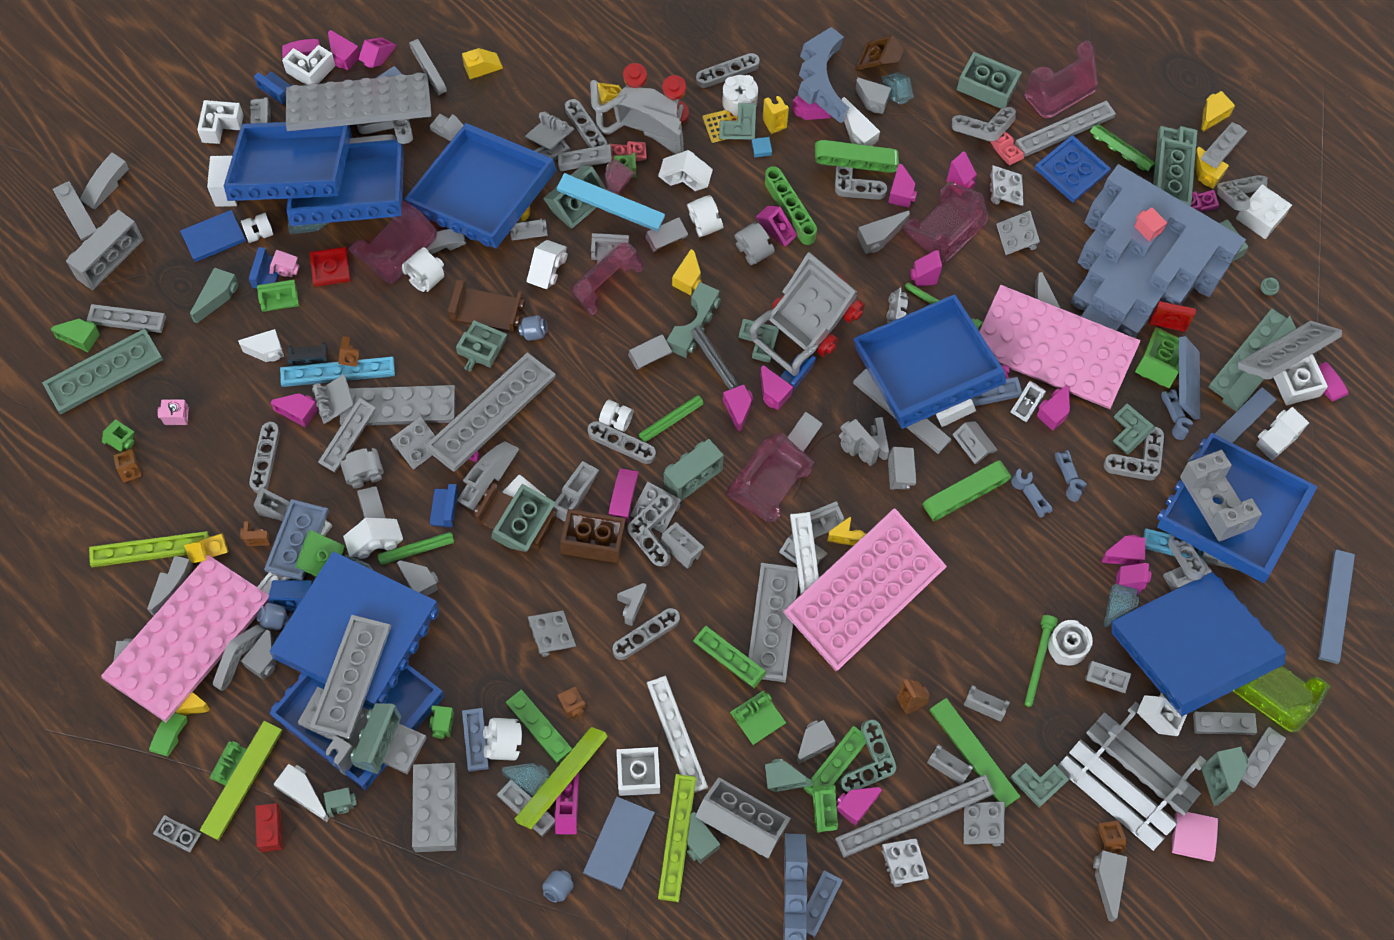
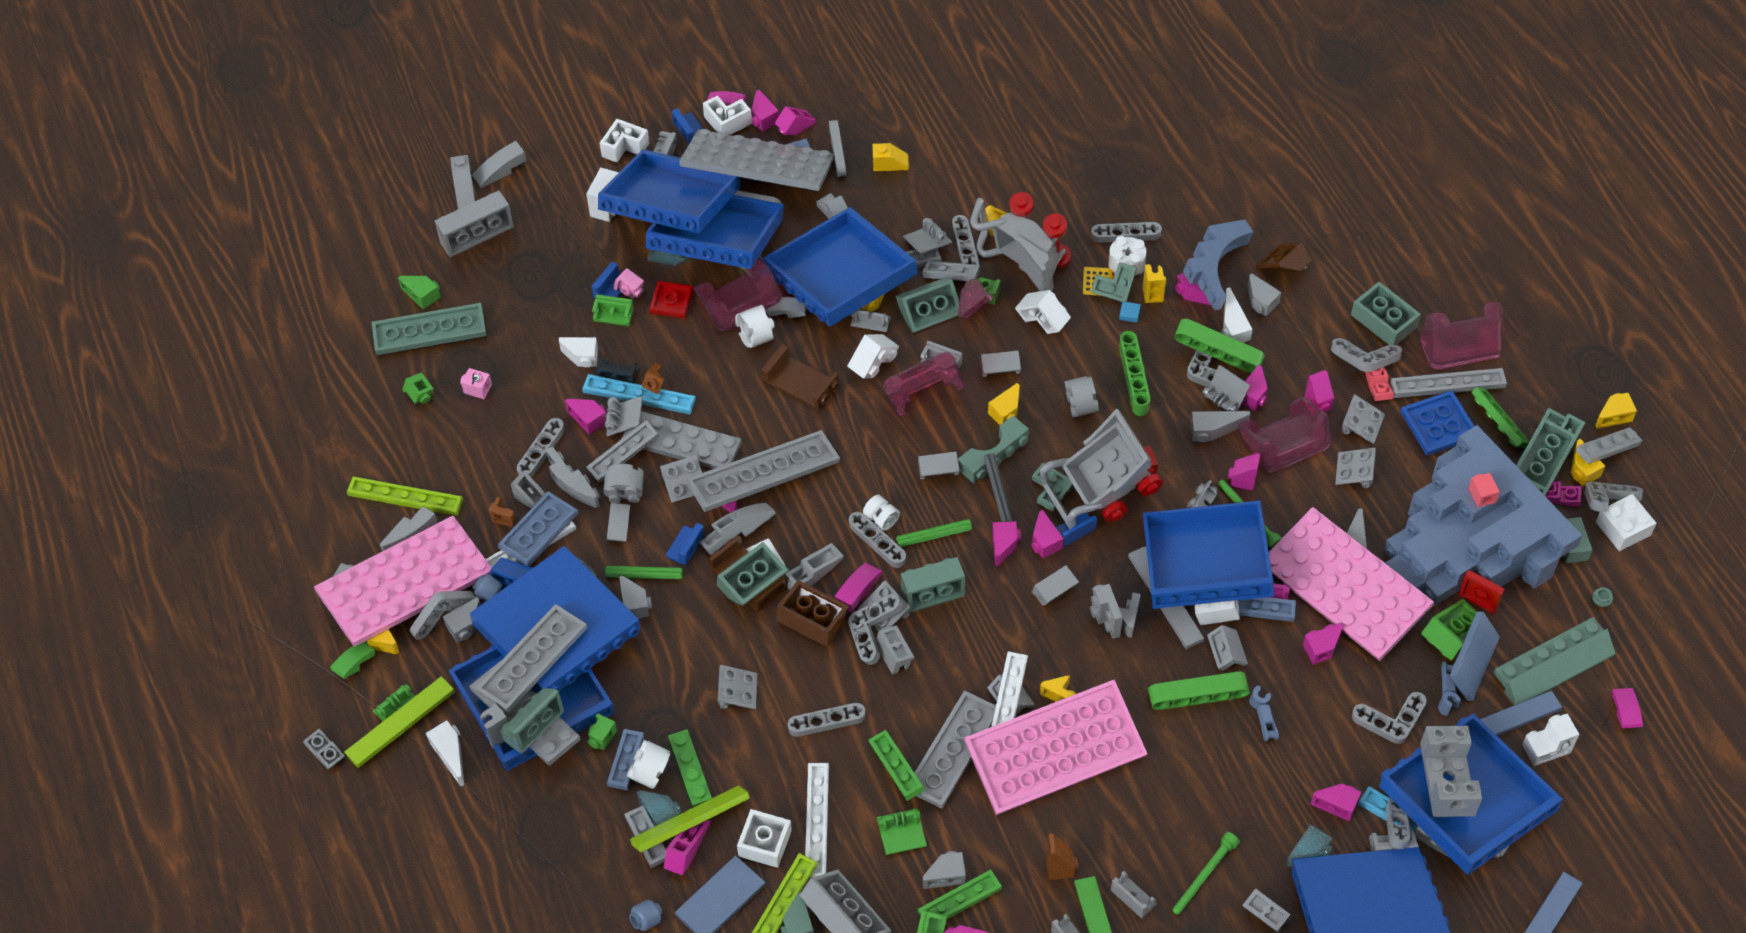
camera: 25 degrees right, 10 degrees down
light grey plate [87,304,166,333] -> none
dark orange bracket [113,449,141,483] -> none
blue tile [180,210,246,262] -> none
yellow slope [184,533,229,563] -> none
sand green slope [190,268,238,323] -> none
white wheel [241,213,273,243] -> none
red brick [256,803,283,852] -> none
bright green plate [295,530,345,577] -> none
sand green brick [324,788,357,818] -> none
white brick [343,518,403,559] -> none
light grey beam [357,119,413,144] -> none
light grey brick [412,763,457,852] -> none
sand green plate [456,321,508,372] -> none
sand blue head [519,315,548,341] -> none
medium azure tile [557,173,665,232] -> none
dark orange bracket [557,686,586,718] -> none
coral slope [609,141,647,163] -> none
light grey slope [617,583,647,626] -> none
white brick [687,195,723,238] -> none
clear pink windscreen [726,433,815,522] -> none
dark pink slope [756,206,797,247] -> none
sand green slope [765,759,813,792] -> none
light grey hinge [810,501,844,539] -> none
sand green beam [839,719,896,792] -> none
clear light blue slope [882,72,913,104] -> none
light grey hinge [888,447,916,490] -> none
light grey slope [1011,381,1046,422] -> none
white brick [1048,620,1093,665] -> none
sand blue piece [1055,450,1087,502] -> none
sand green plate [1113,404,1155,455] -> none
dark pink slope [1115,563,1151,595] -> none
light grey plate [1238,321,1342,379] -> none
white brick [1273,354,1328,405] -> none
none -> light grey slope [546,446,600,508]
none -> light grey hinge [1202,365,1250,411]

